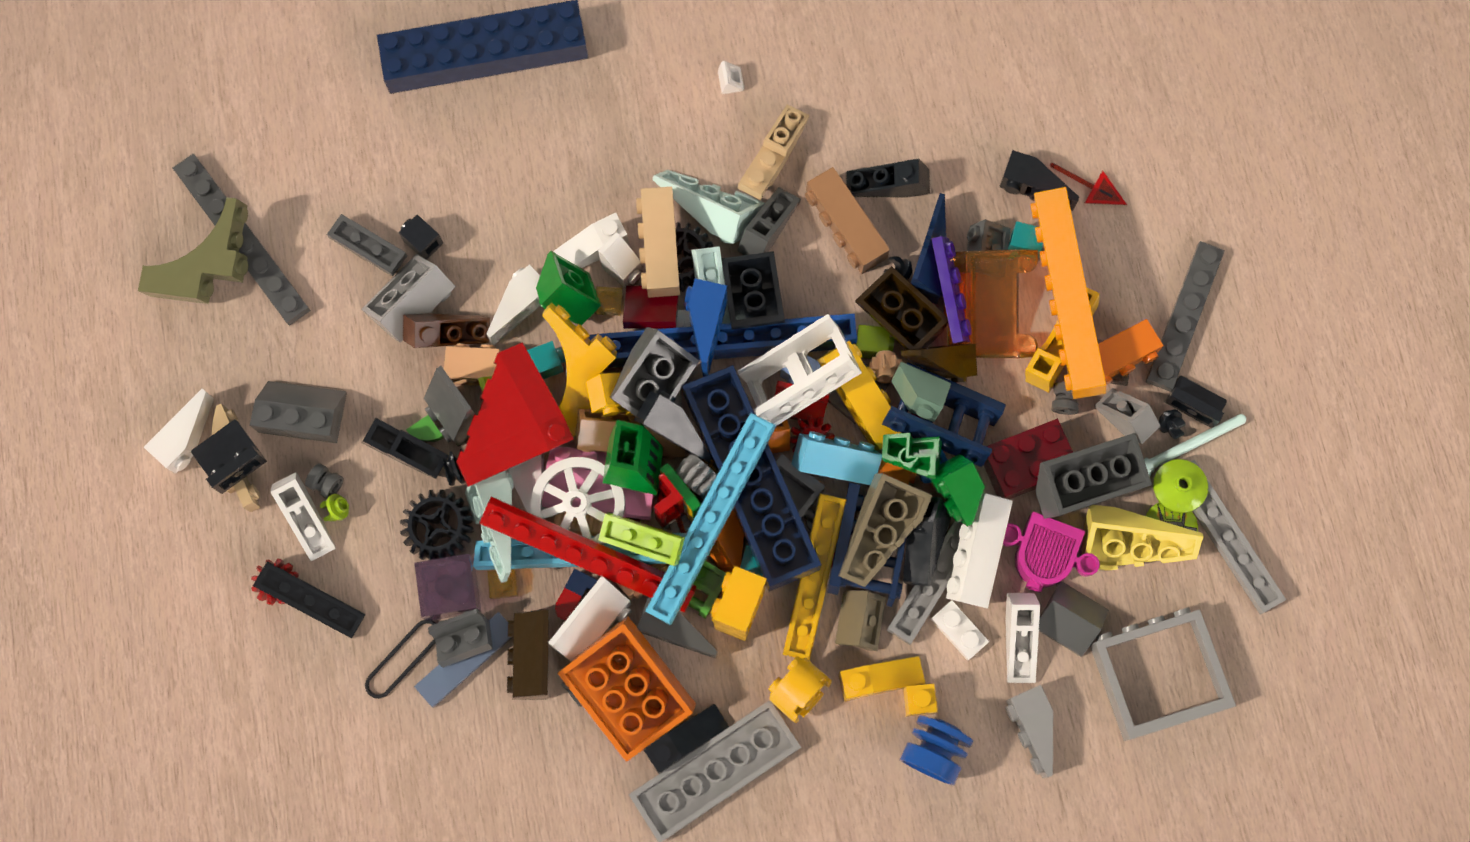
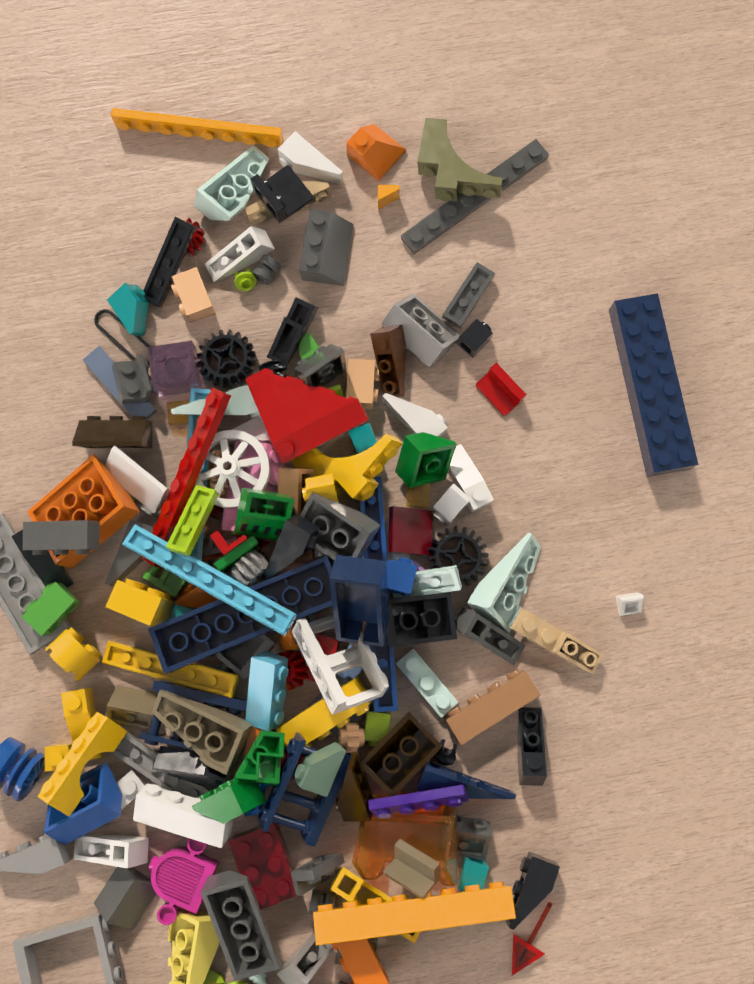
camera: 90 degrees right, 5 degrees up
leg [555,568,598,622] -> none
tan brick [636,186,680,297] -> none
none -> bright green brick [22,582,81,636]
none -> dark grey brick [23,520,100,555]
none -> yellow arch [37,712,128,817]
none -> blue slope [44,762,122,845]
none -> teal slope [107,283,148,336]
none -> light orange plate [111,108,283,147]
none -> light nougat brick [171,267,215,323]
none -> light aqua wedge [194,145,269,221]
none -> dark grey bracket [291,853,345,896]
none -> dark blue piece [329,555,389,647]
none -> orange slope [346,124,406,181]
none -> light orange slope [378,185,400,209]
none -> dark tan panel [384,839,440,899]
none -> light aqua plate [396,649,459,718]
none -> red panel [475,362,527,416]

